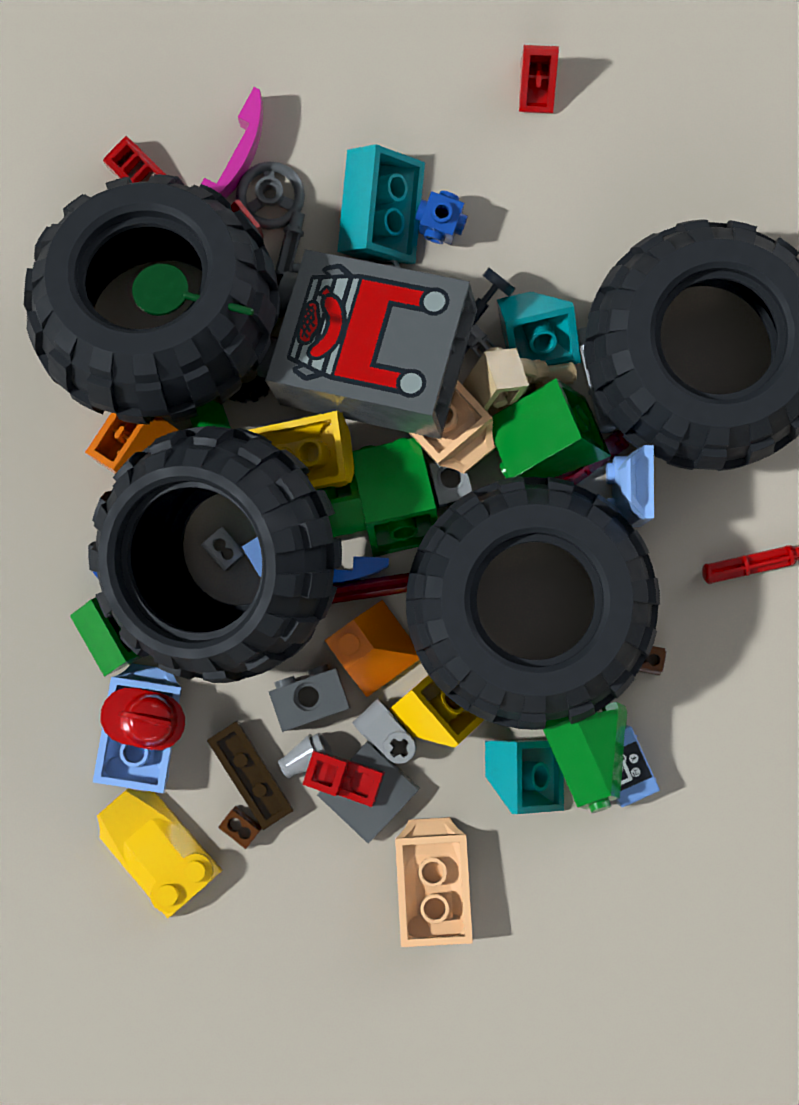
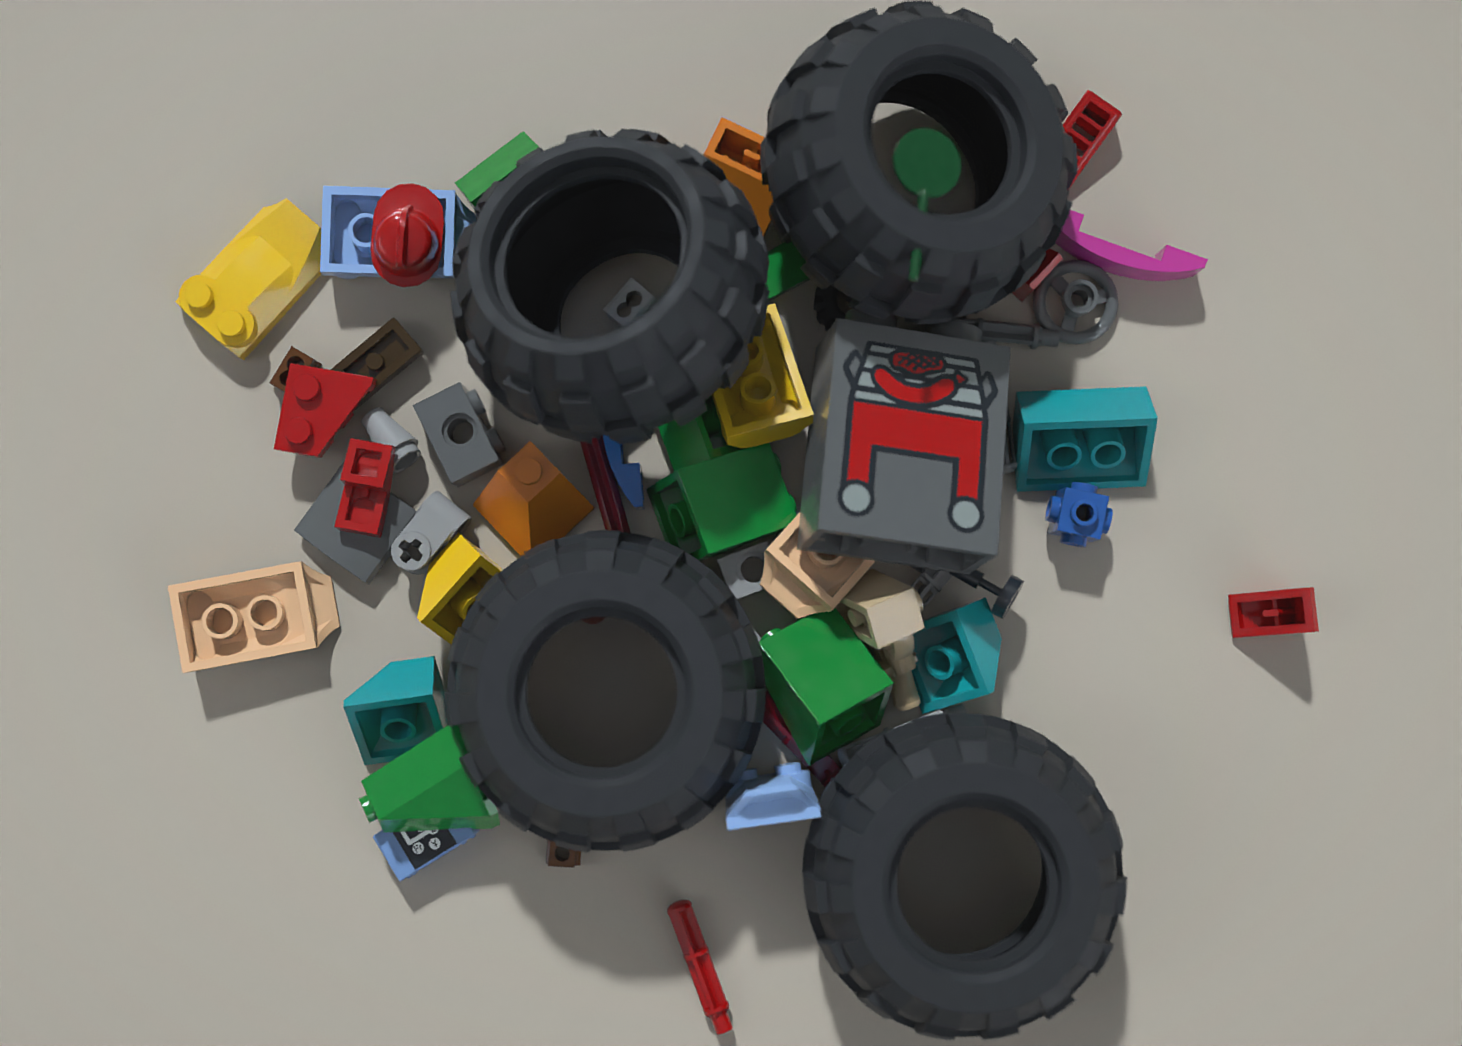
camera: 80 degrees right, 0 degrees up
none -> red wing [274,363,377,458]

